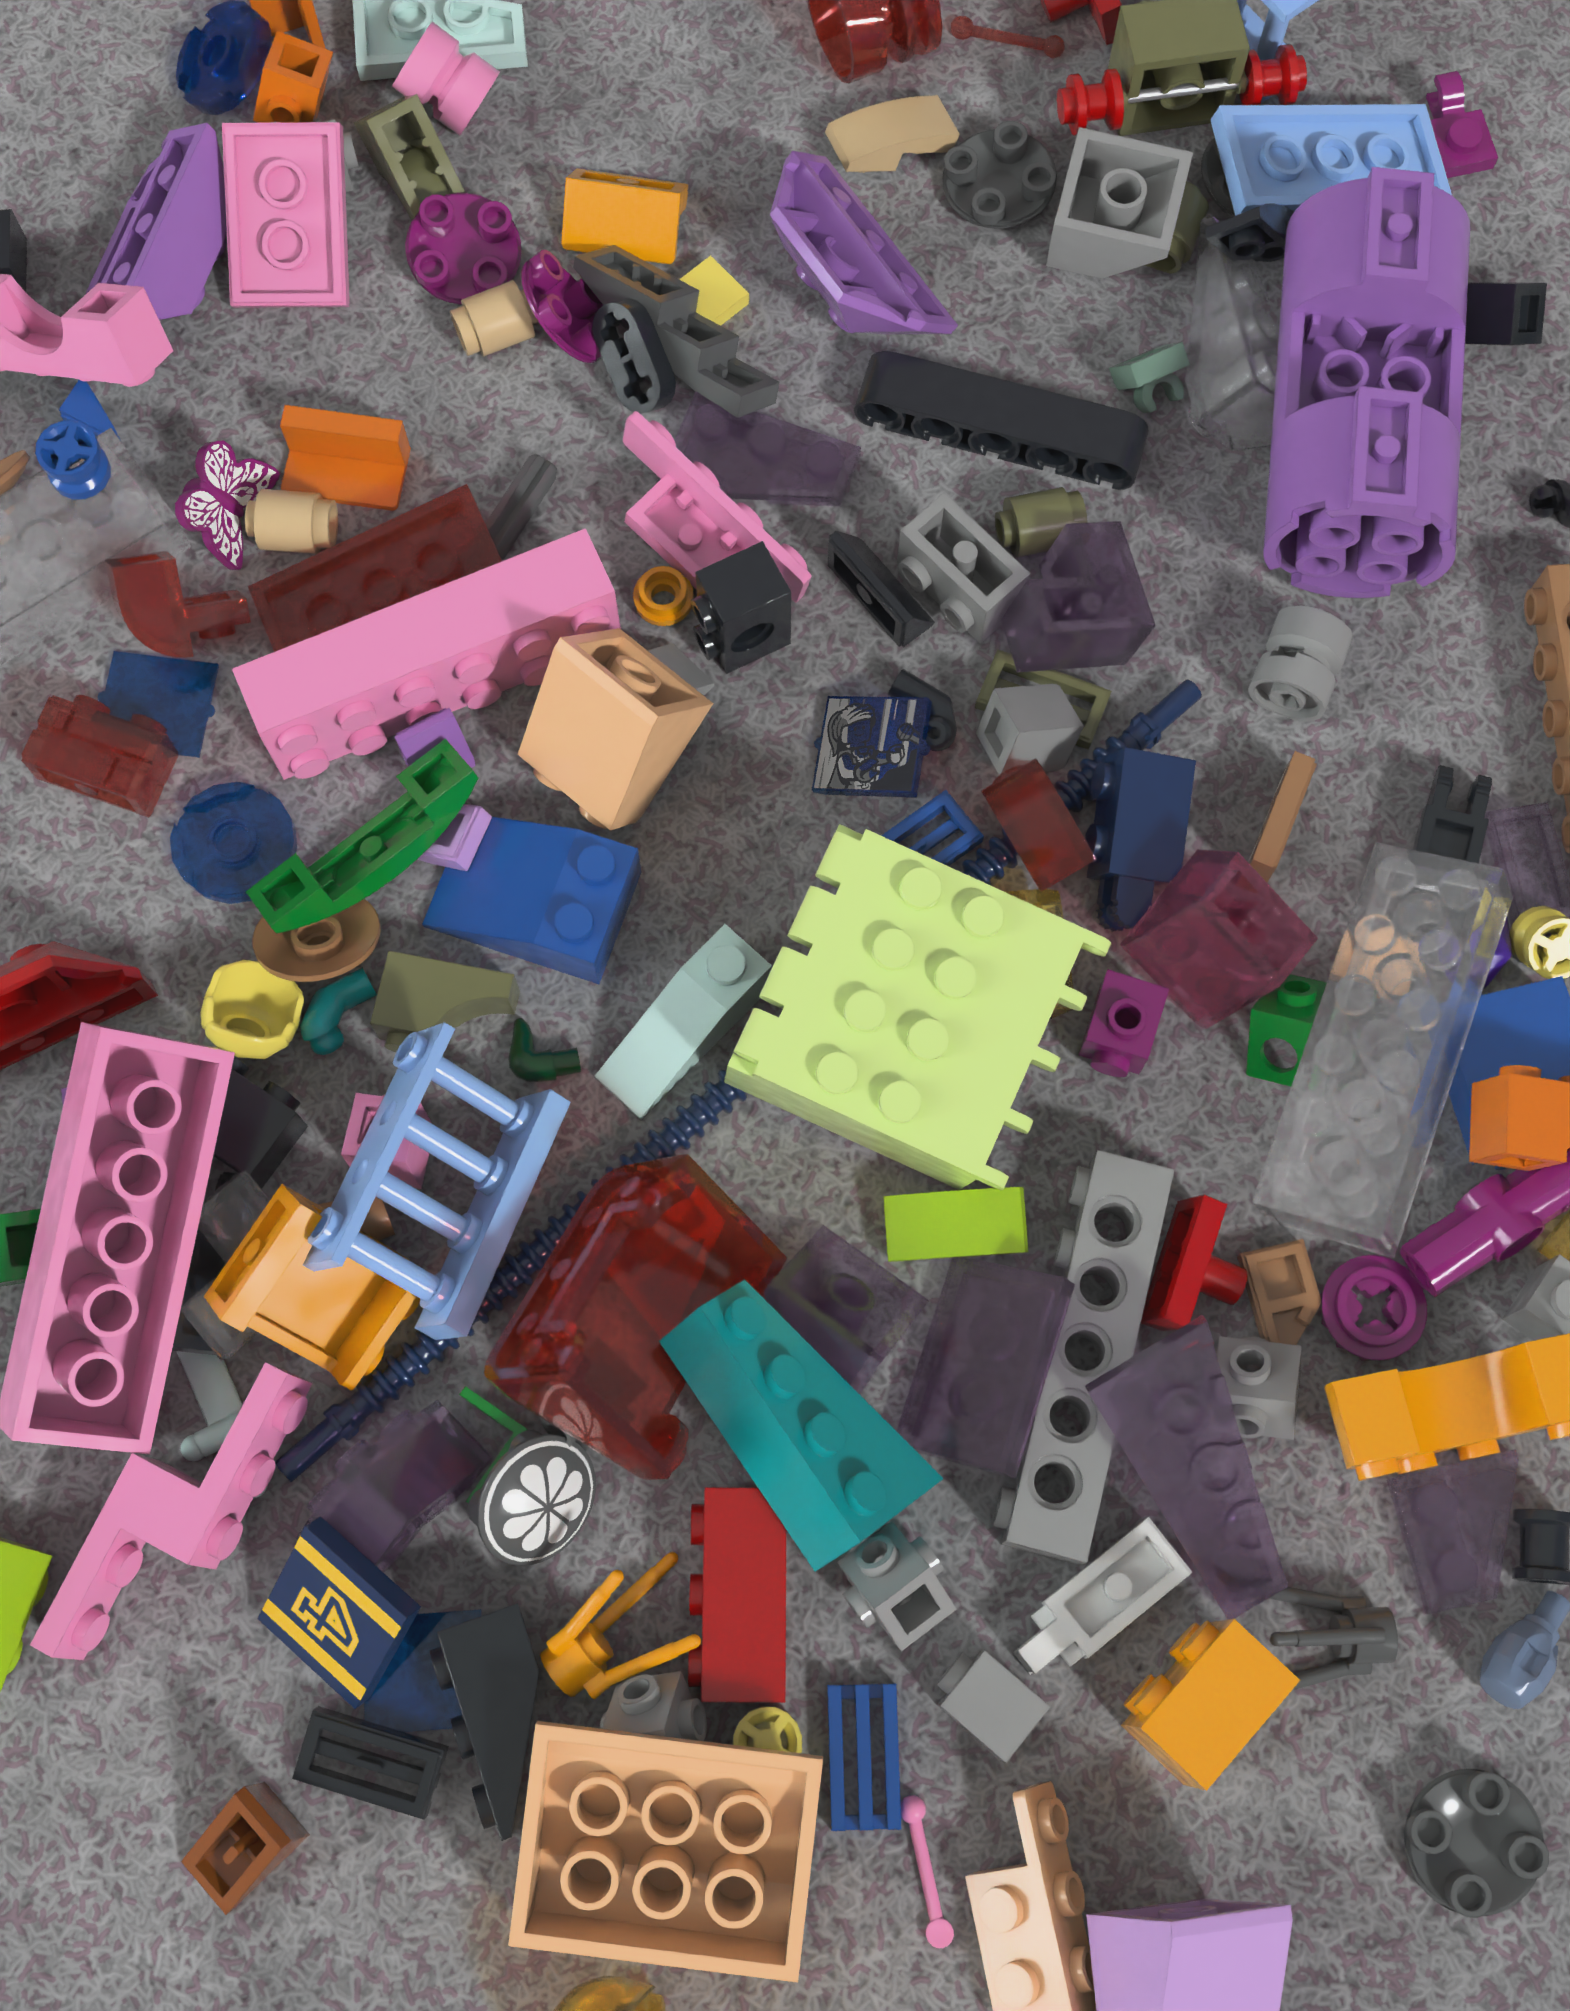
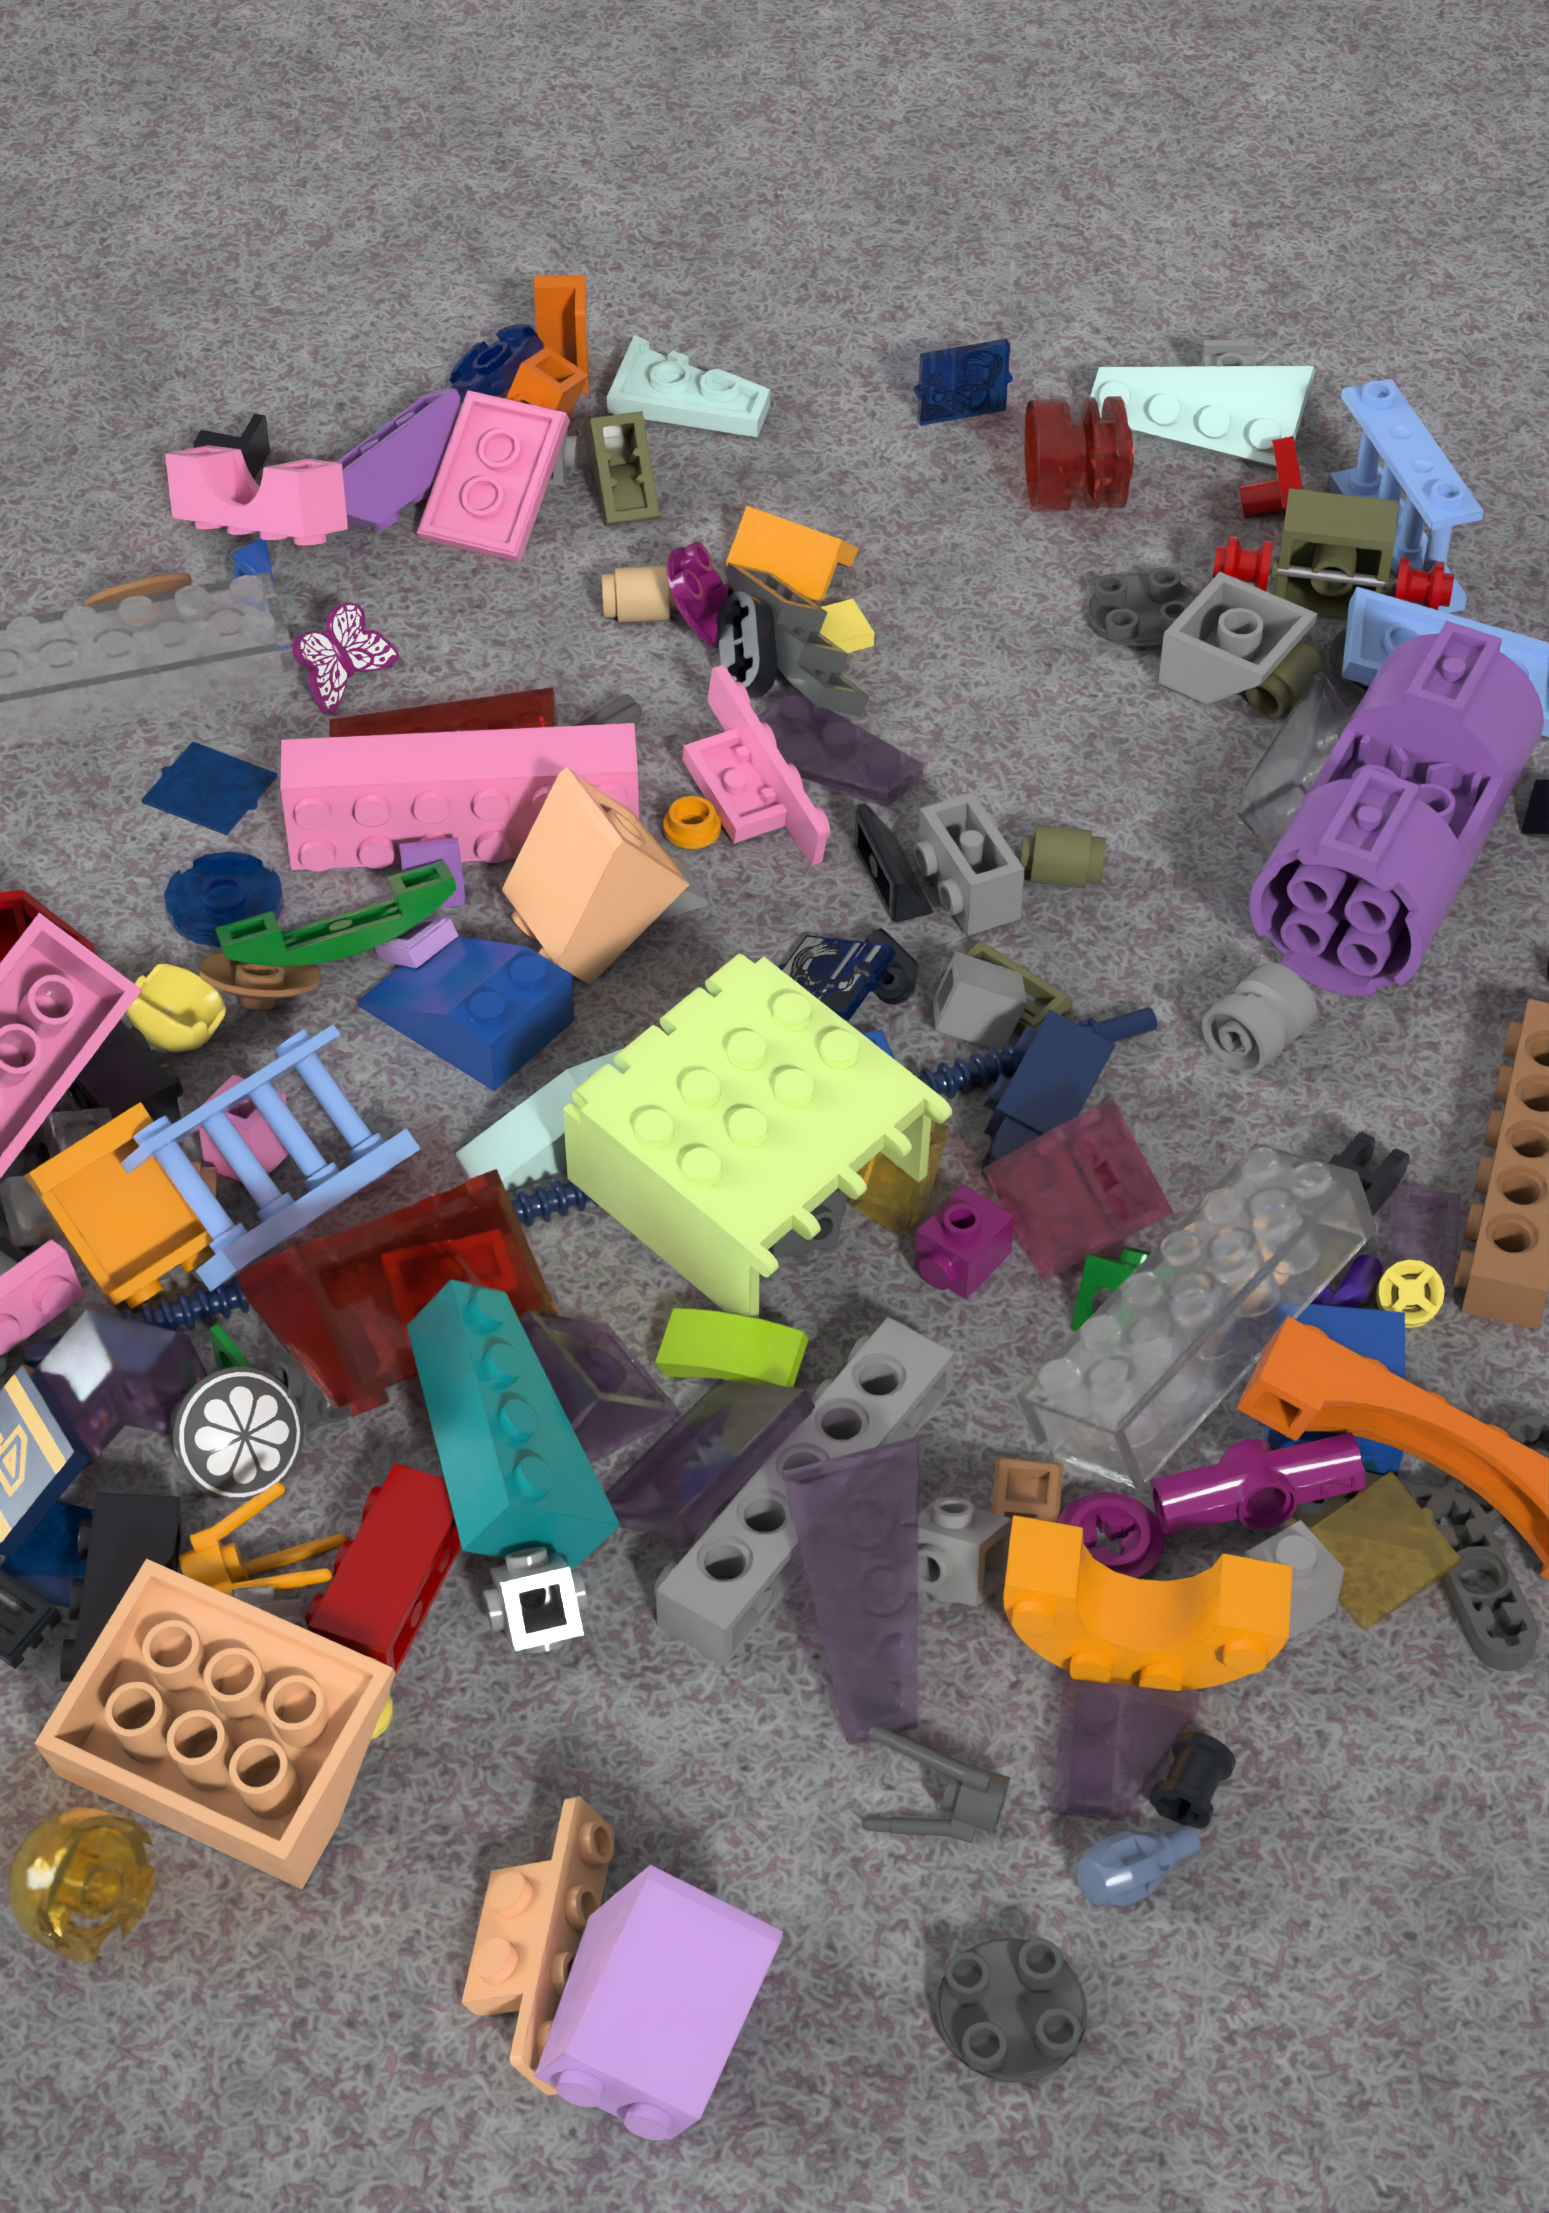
camera: 20 degrees right, 25 degrees down
clear red brick [21,695,179,818] -> none
blue wheel [35,420,111,500] -> none
clear red brick [105,550,251,658] -> none
tan brick [245,489,338,554] -> none
orange panel [280,405,411,511] -> none
teal arm [300,967,377,1055] -> none
olive arch [370,951,520,1052] -> none
bright pink wheel [392,21,500,136] -> none
magenta dish [405,193,522,305] -> none
dark green animal [508,1018,581,1082] -> none
black brick [691,541,791,674] -> none
medium lavender wedge [770,151,958,334] -> none
tan slope [825,95,960,173] -> none
blue tile [827,1684,902,1831] -> none
black beam [854,351,1149,490] -> none
bright pink hinge [901,1795,954,1948] -> none
light grey brick [937,1650,1050,1763] -> none
clear red hinge [951,16,1065,58] -> none
clear red brick [981,758,1096,892] -> none
clear purple brick [1001,521,1156,673] -> none
white hinge [1013,1517,1192,1675] -> none
sand green tile [1109,342,1190,413] -> none
light orange brick [1121,1619,1300,1791] -> none
red tile [1141,1194,1248,1332] -> none
black slope [1205,203,1294,262] -> none
medium nougat tile [1241,751,1317,887] -> none

